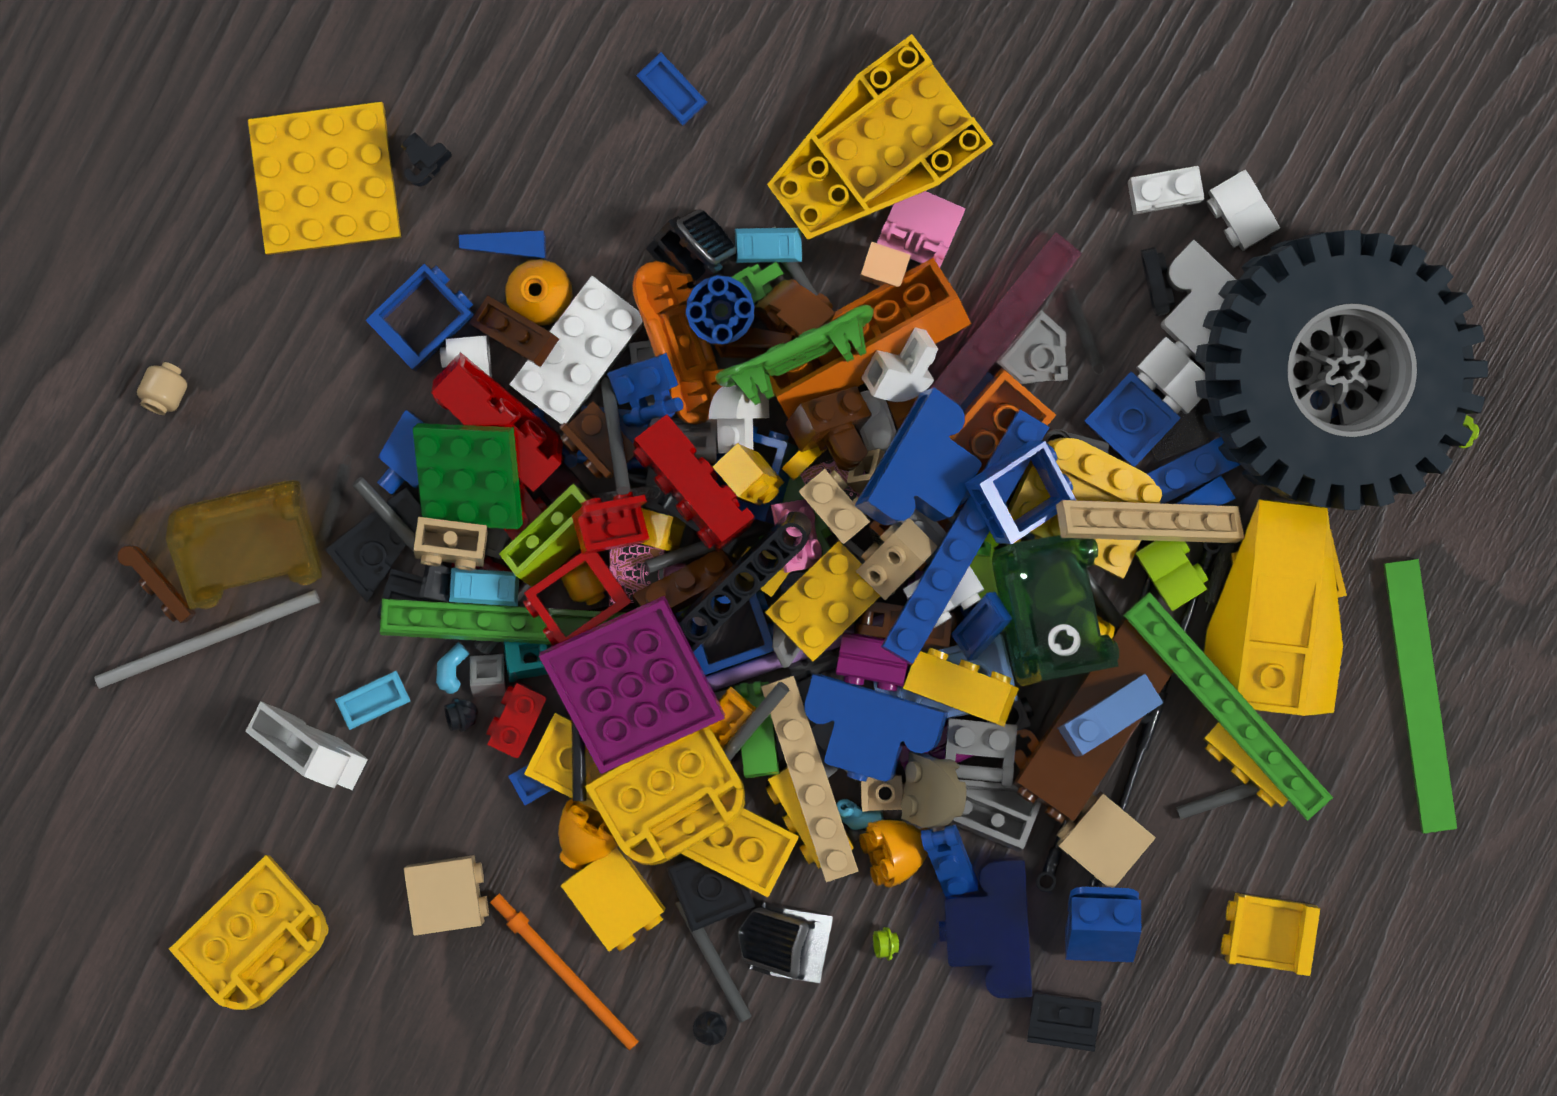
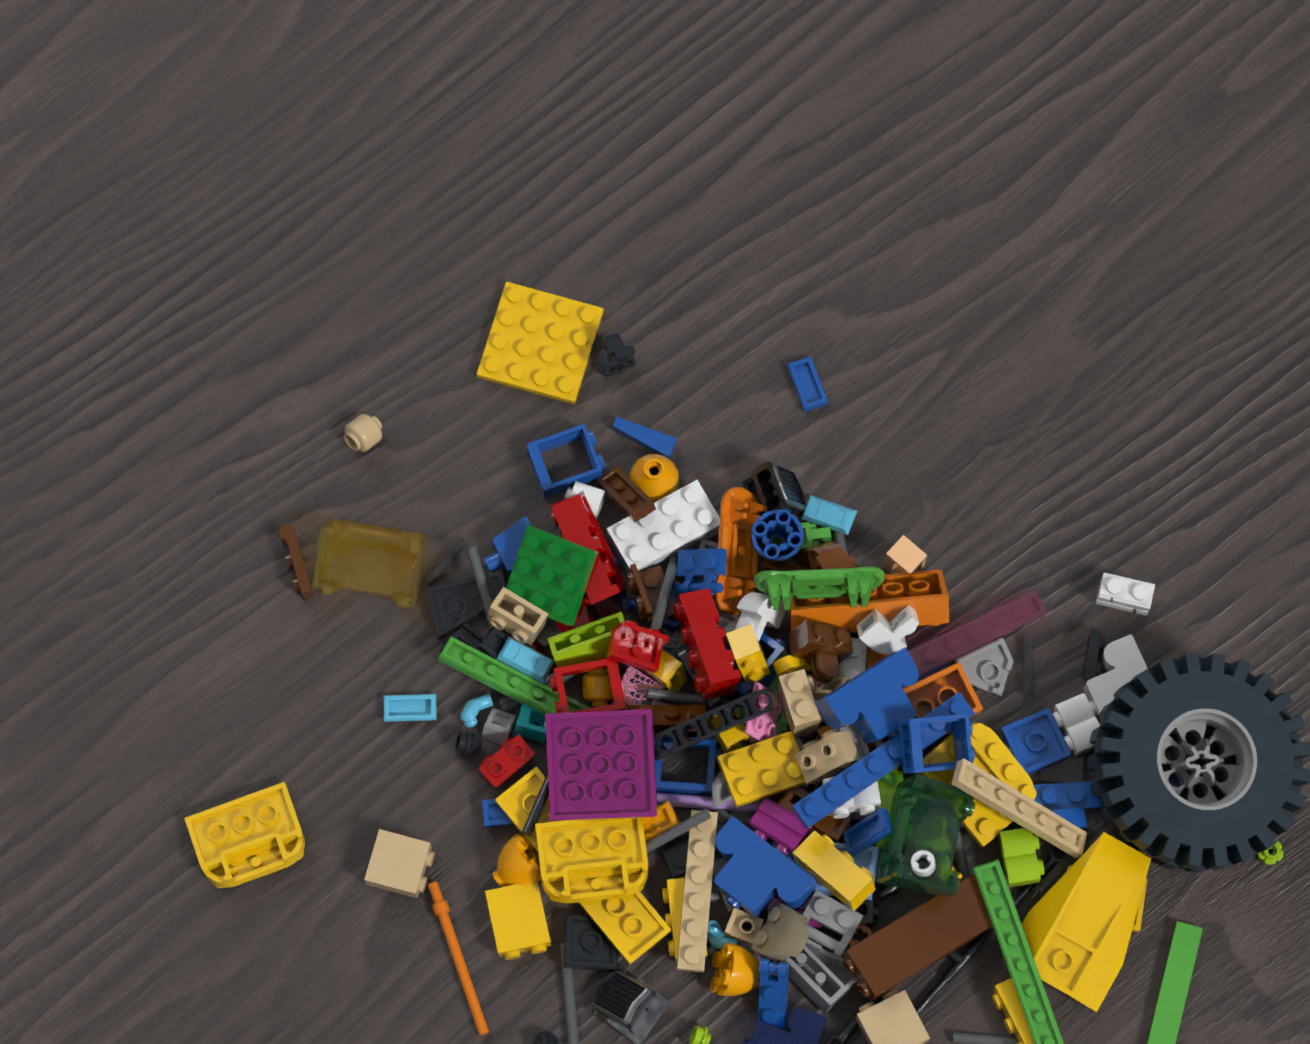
camera: 25 degrees right, 15 degrees down
light grey piece [94,590,320,689] -> none
white brick [245,701,368,790] -> none
bright green hinge [735,681,780,778] -> none
yellow wedge [767,34,994,240] -> none
bright pink hinge [877,191,966,267] -> none
medium blue slope [1058,674,1163,757] -> none
white brick [1206,169,1280,251] -> none

